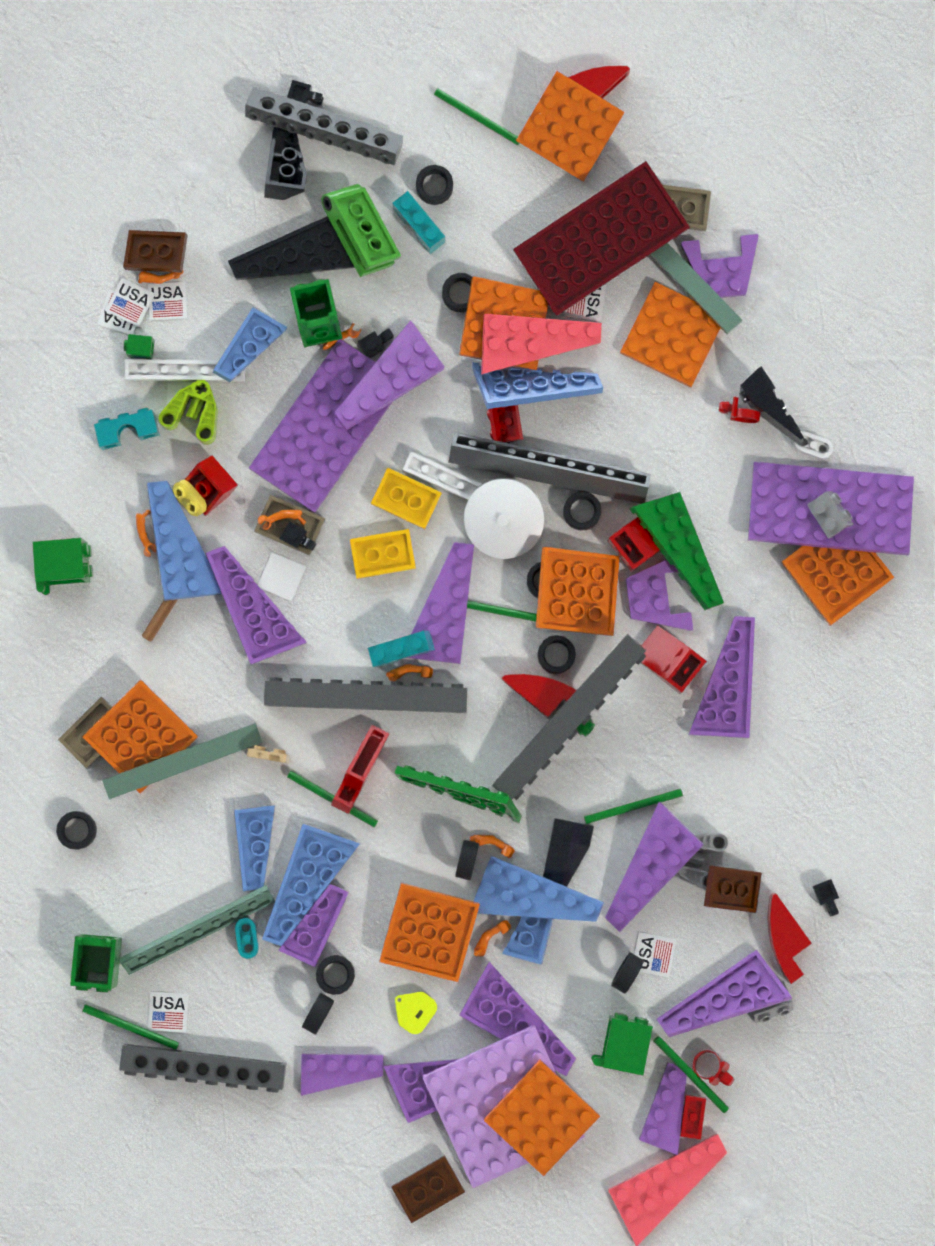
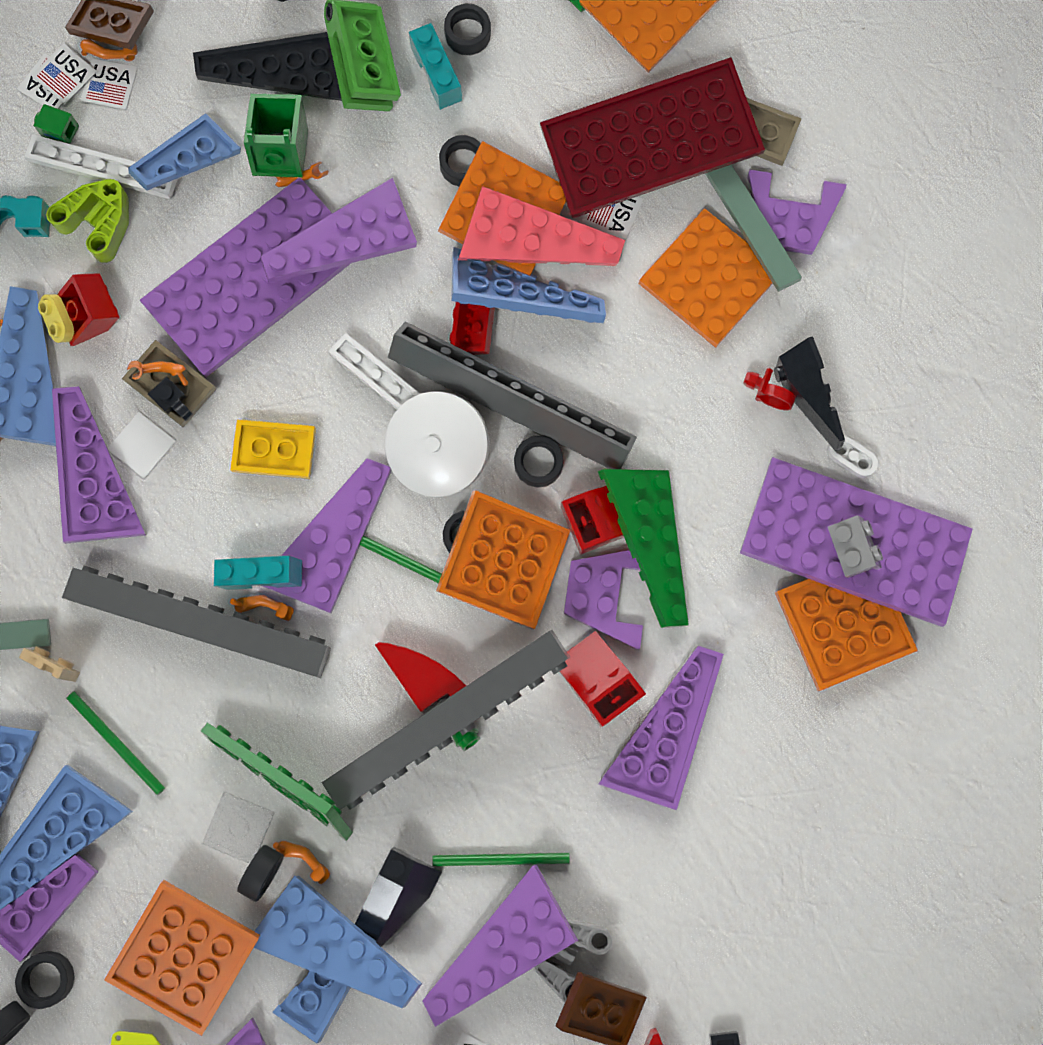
camera: 15 degrees right, 5 degrees down
red slope [331,725,390,814] -> none
black plate [358,328,394,358] -> none
yellow plate [371,468,442,530] -> none
orange piece [474,920,512,957] -> none
black tyre [537,635,576,674] -> none

